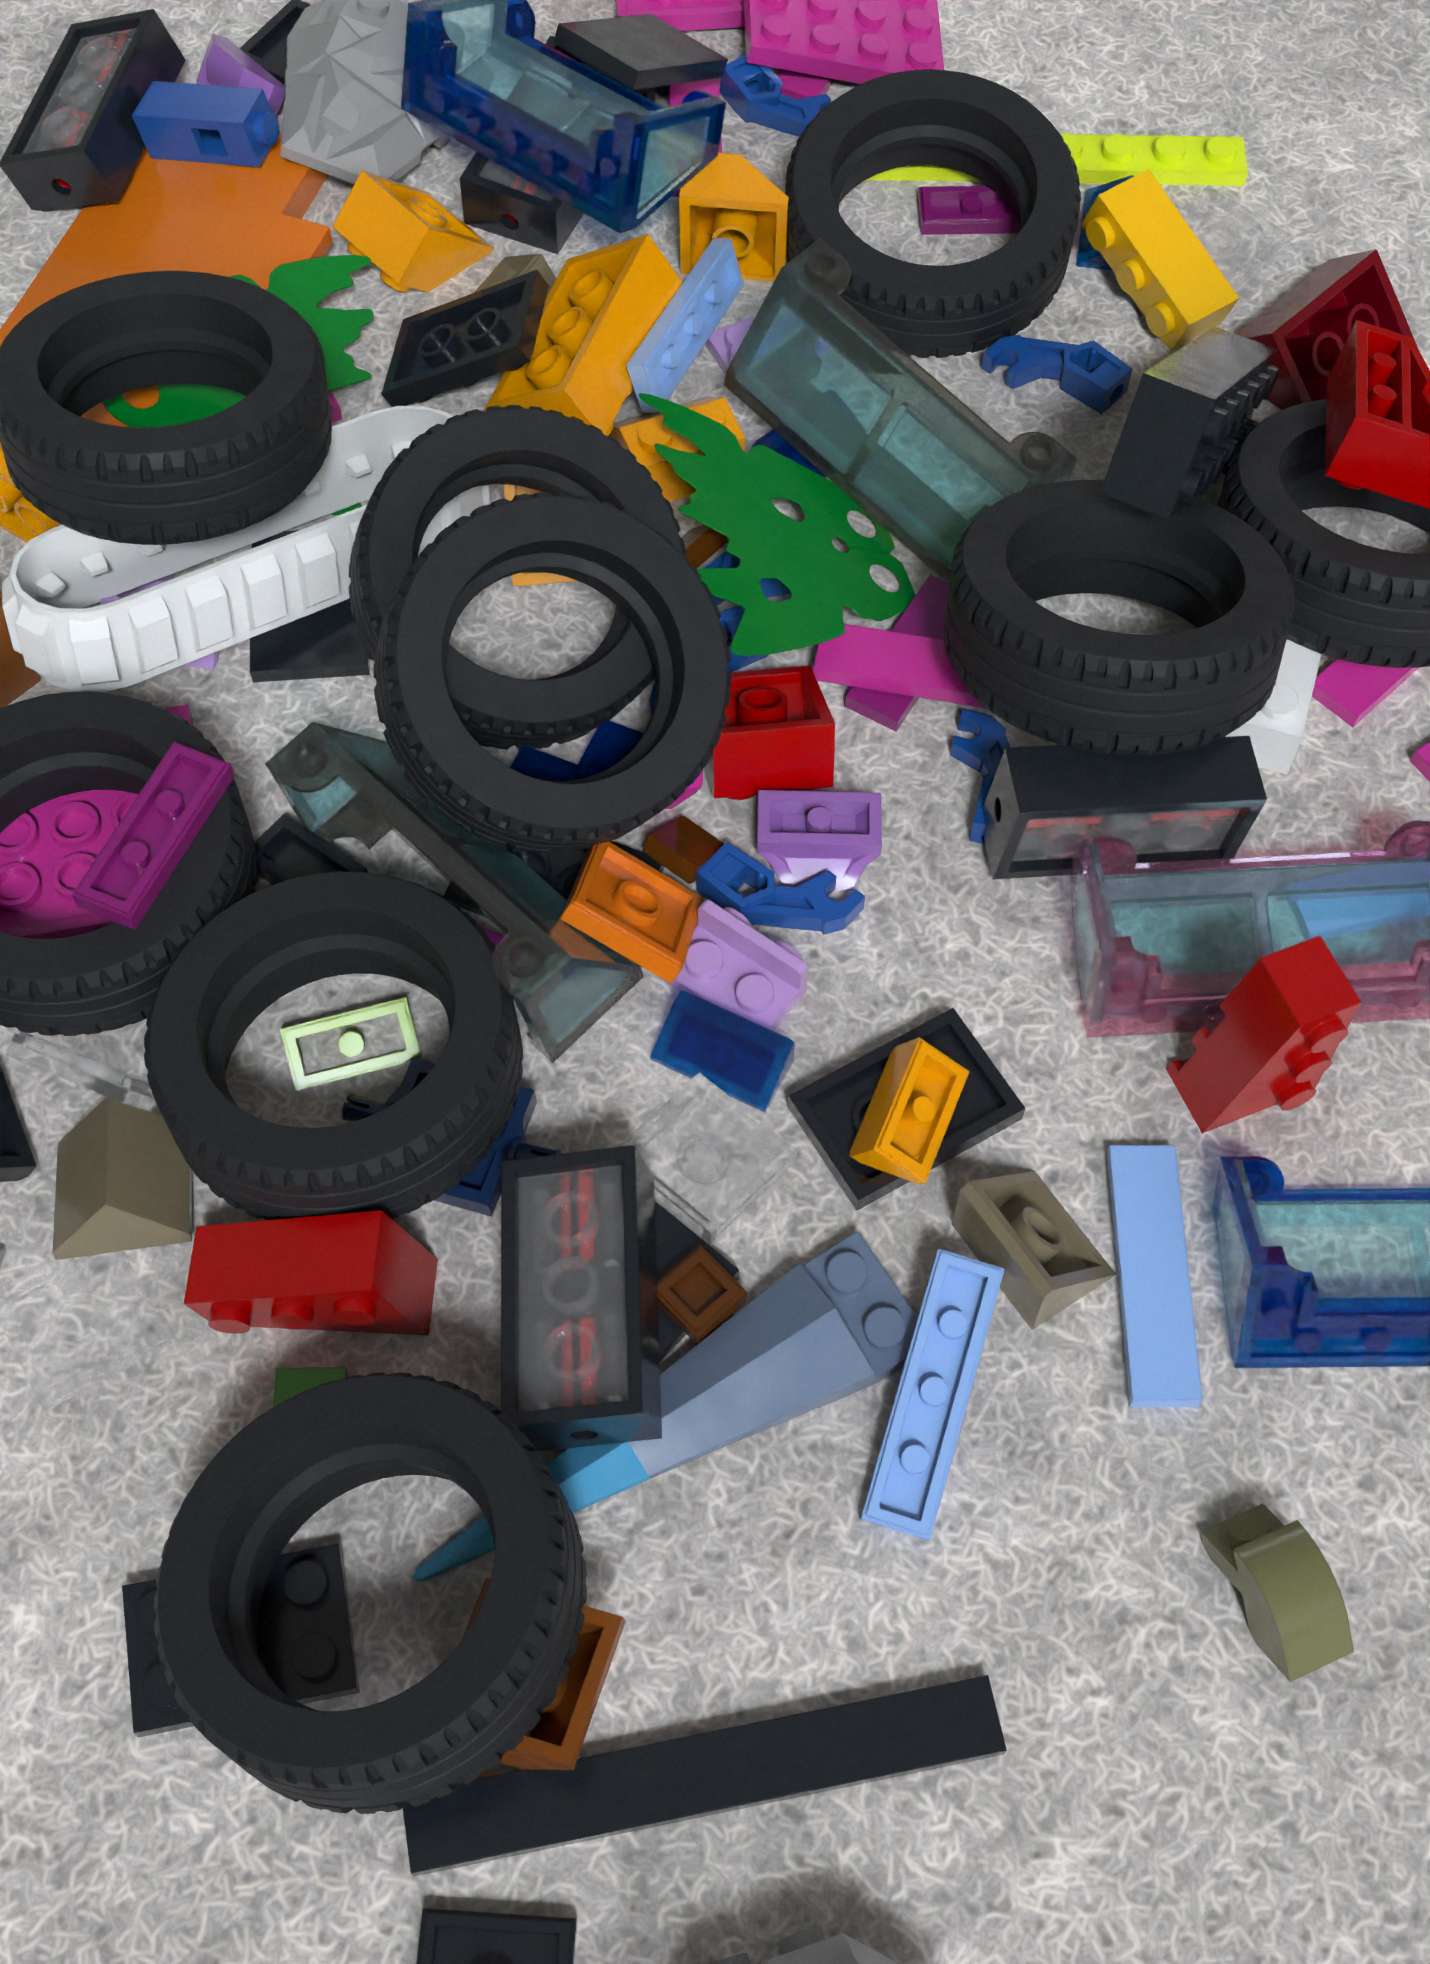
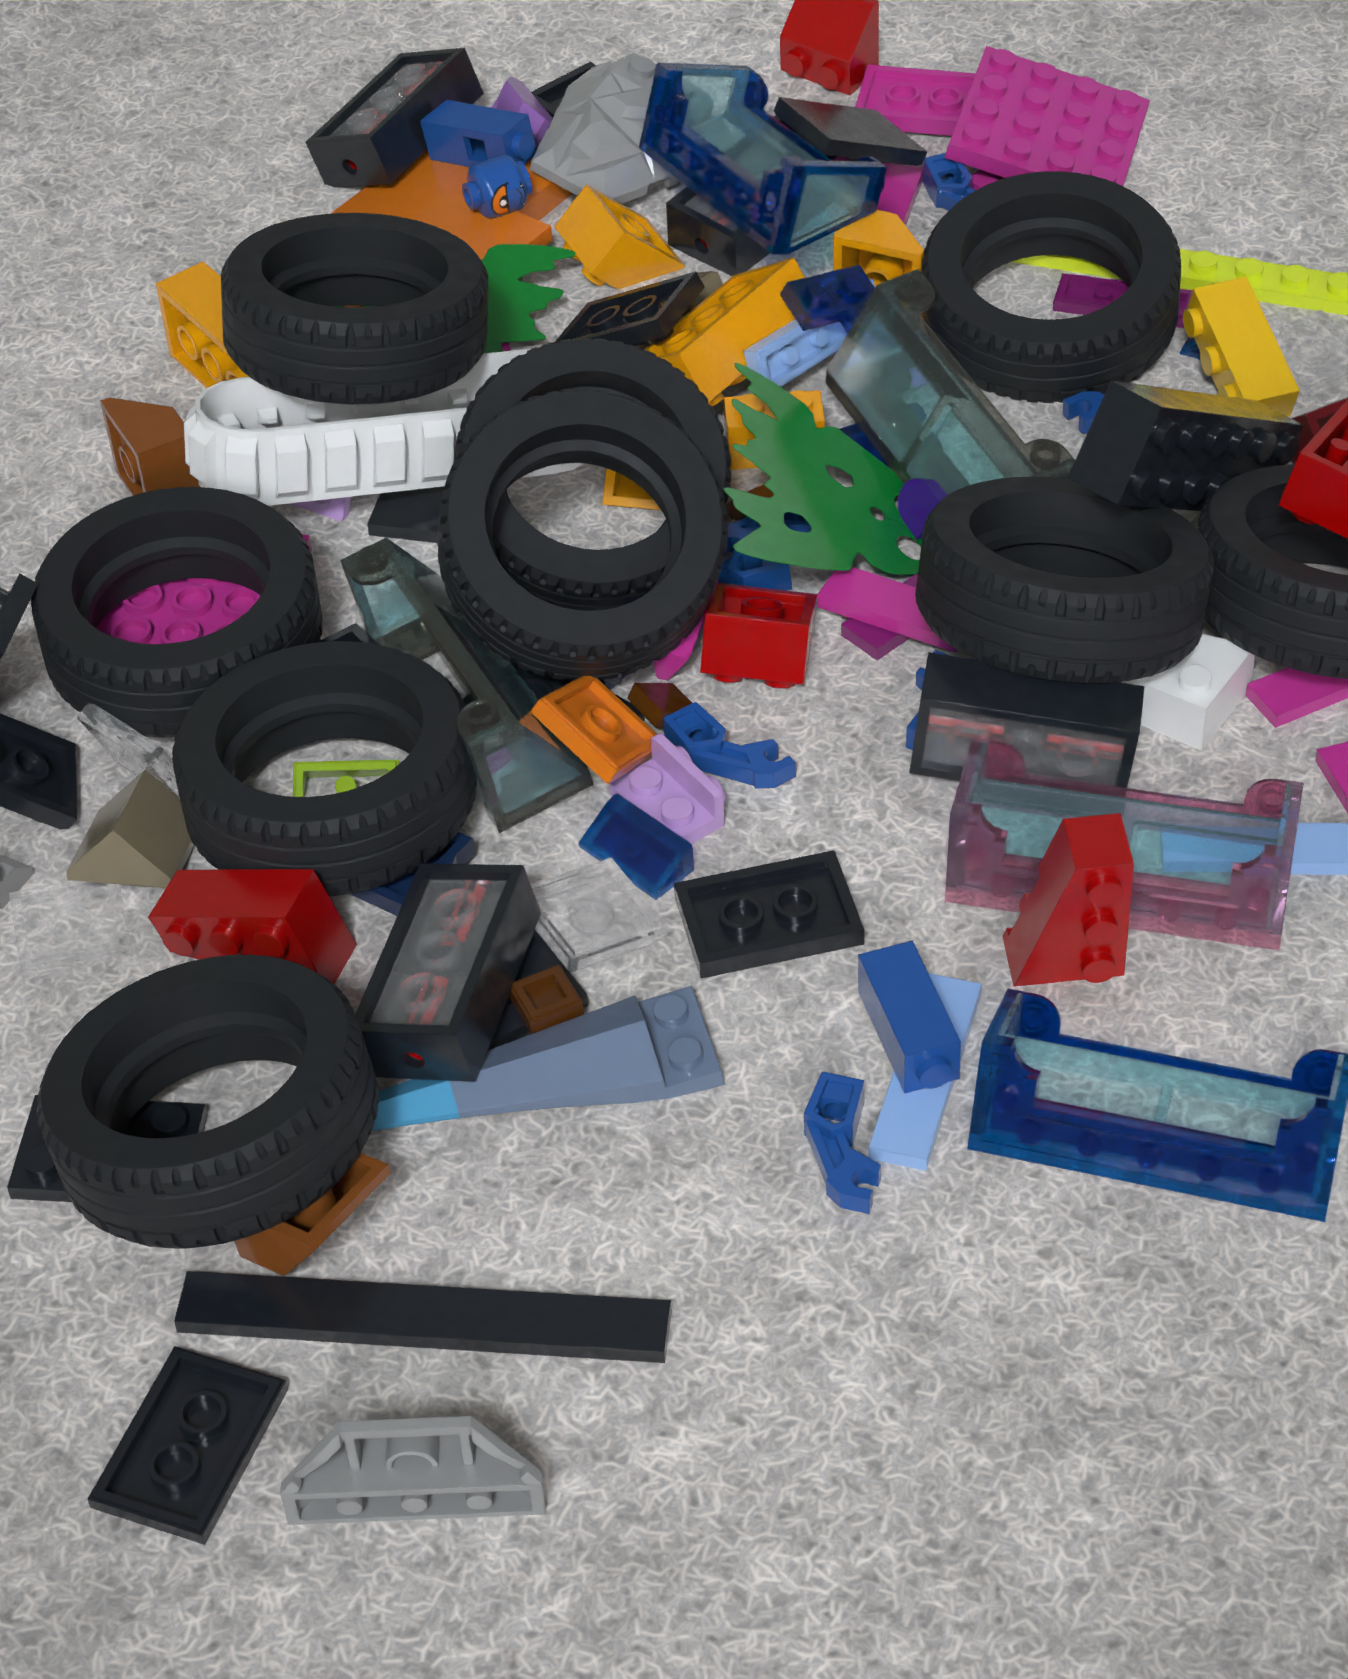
camera: 20 degrees right, 15 degrees down
magenta tile [72,742,235,930] -> none
medium lavender slope [757,790,882,891] -> none
light orange slope [849,1037,970,1185] -> none
light blue tile [860,1248,1005,1541] -> none
dark tan slope [952,1171,1116,1330] -> none
olive brick [1201,1504,1354,1682] -> none
none -> blue head [462,154,532,219]
none -> clear blue plate [780,265,907,355]
none -> blue piece [804,1071,881,1214]
none -> blue brick [858,940,961,1094]
none -> dark purple tile [898,478,947,539]

